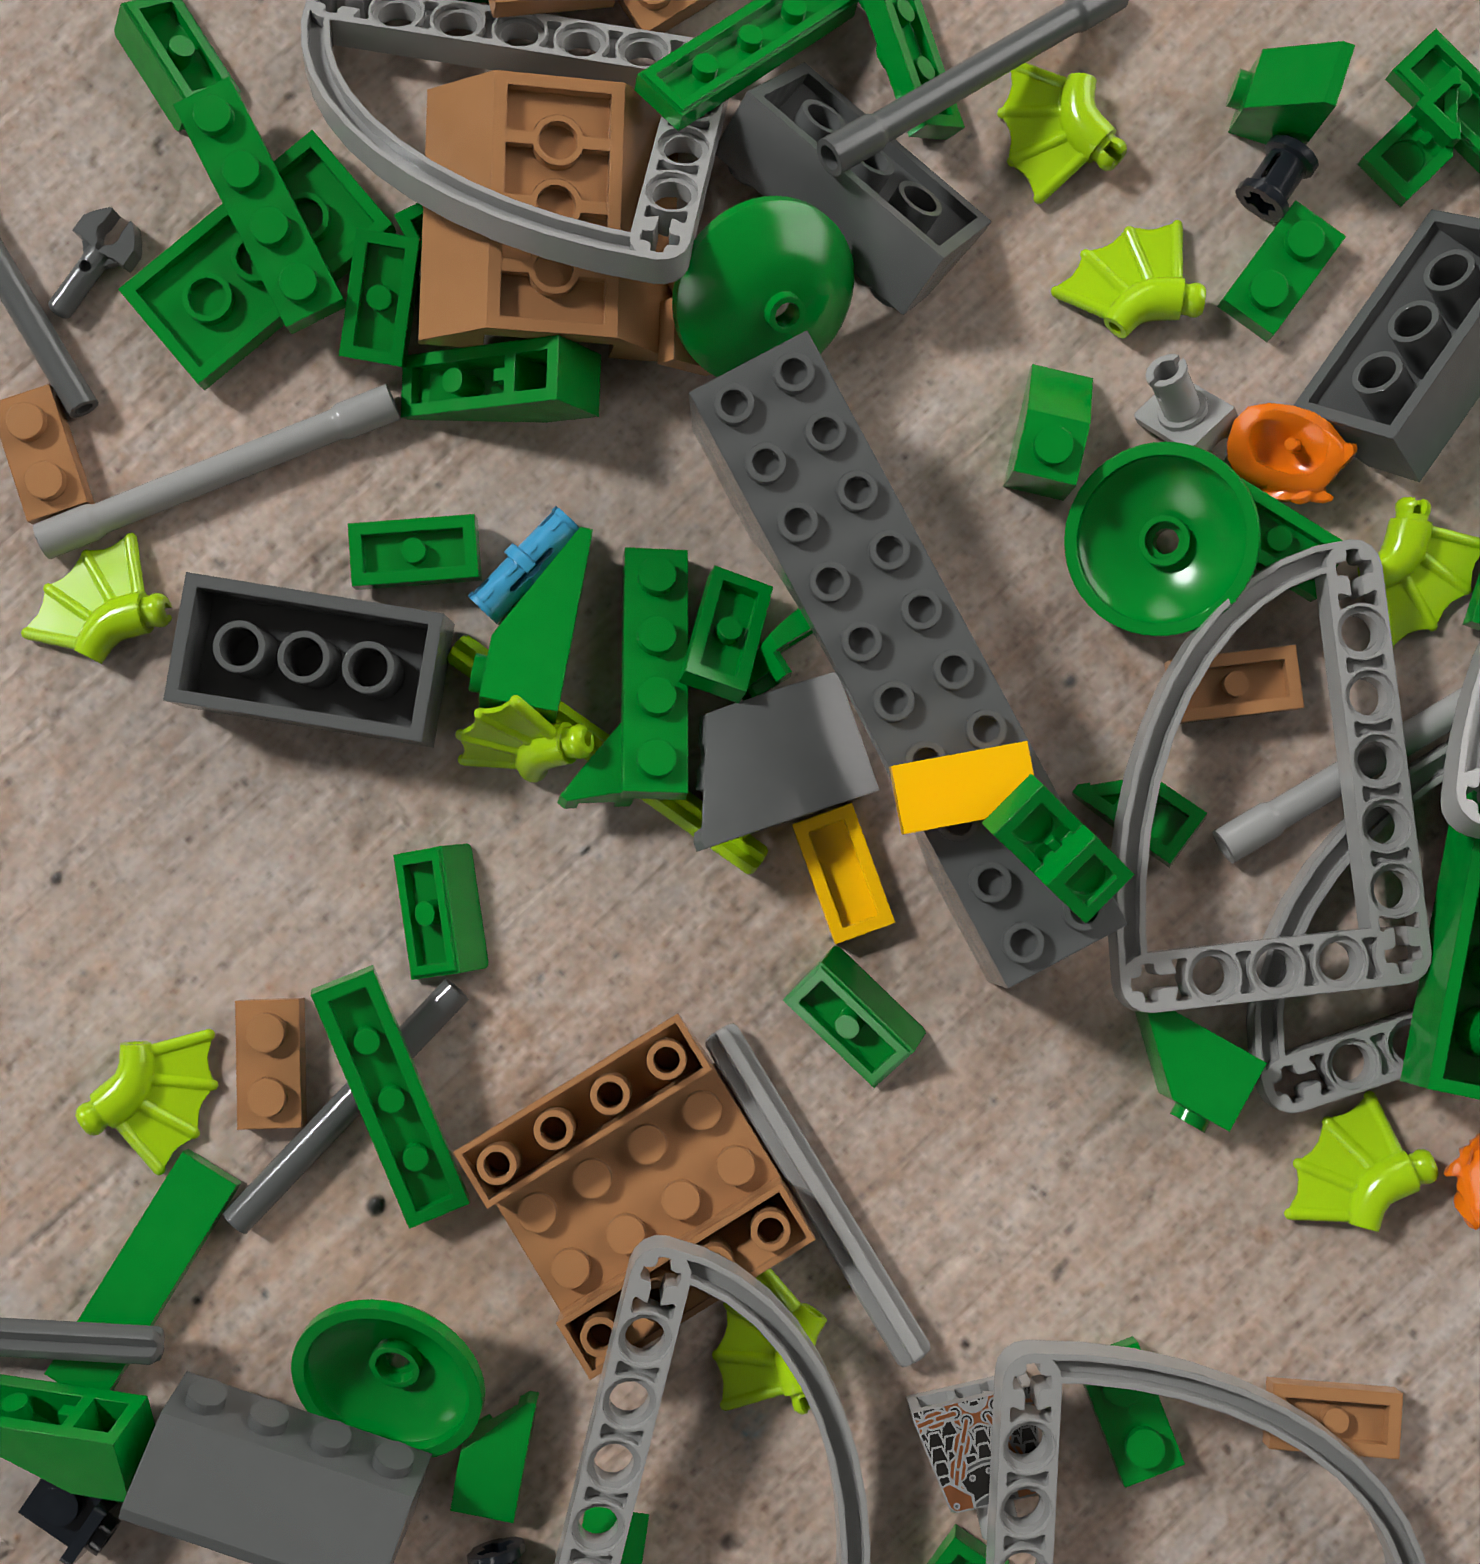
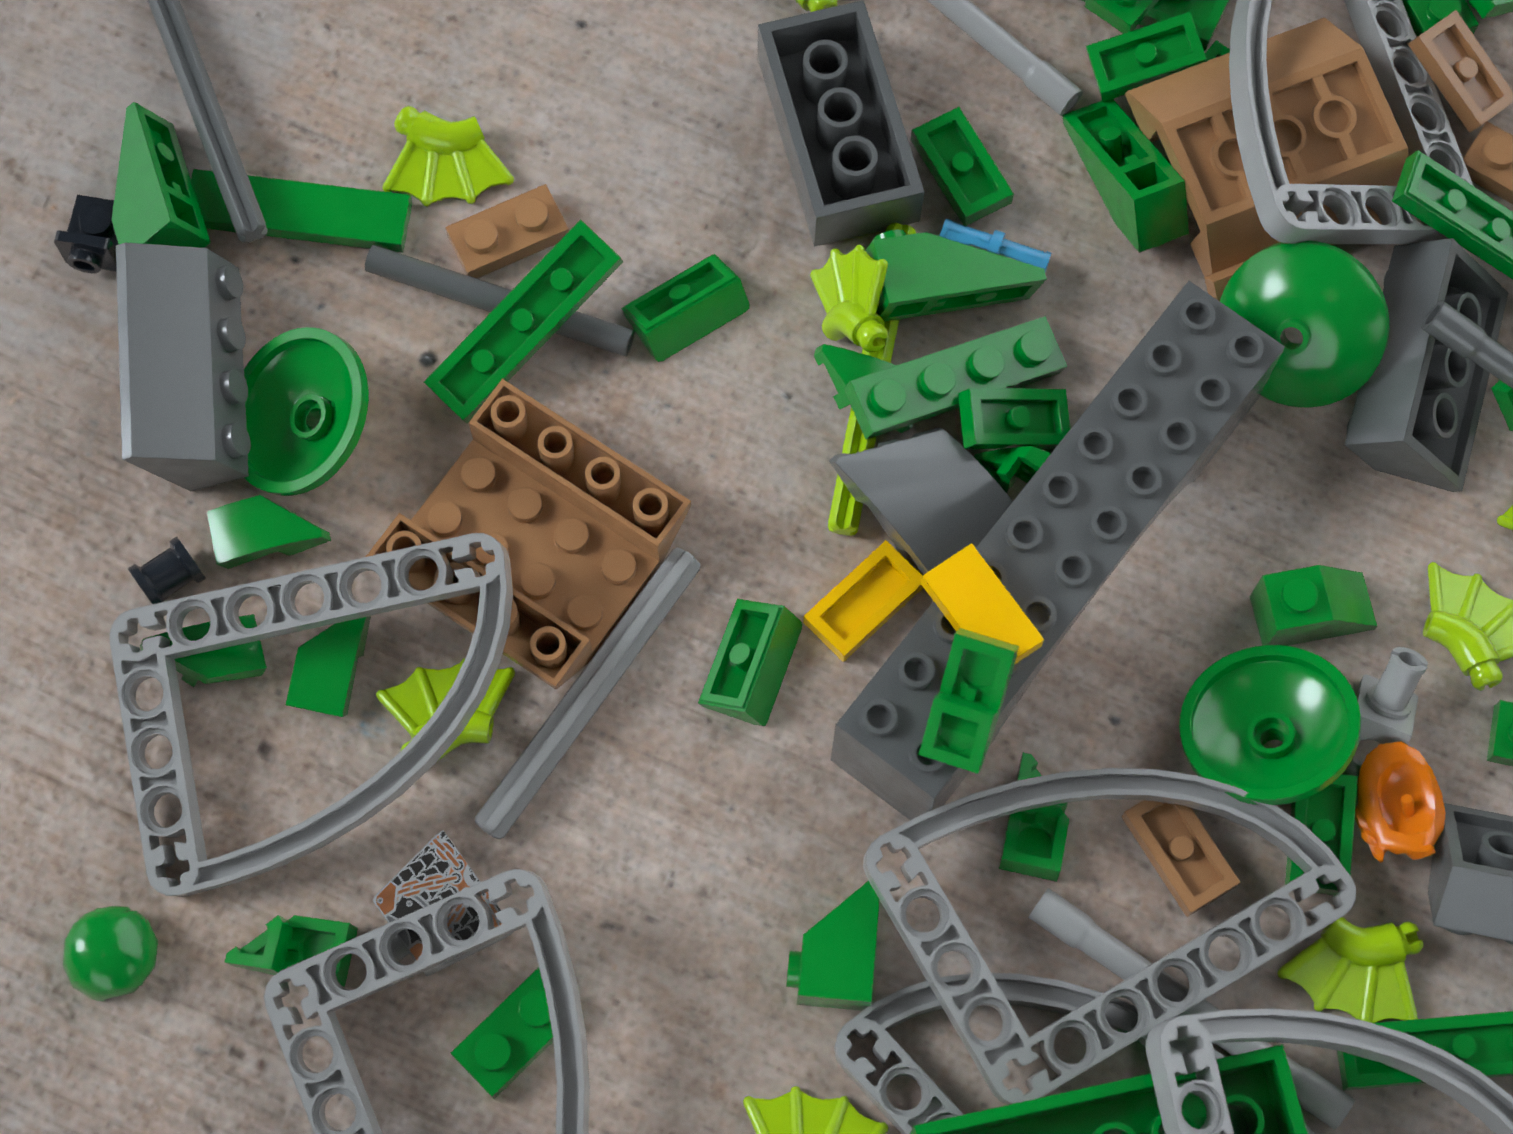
camera: 65 degrees right, 15 degrees down
none -> green slope [286,616,371,717]

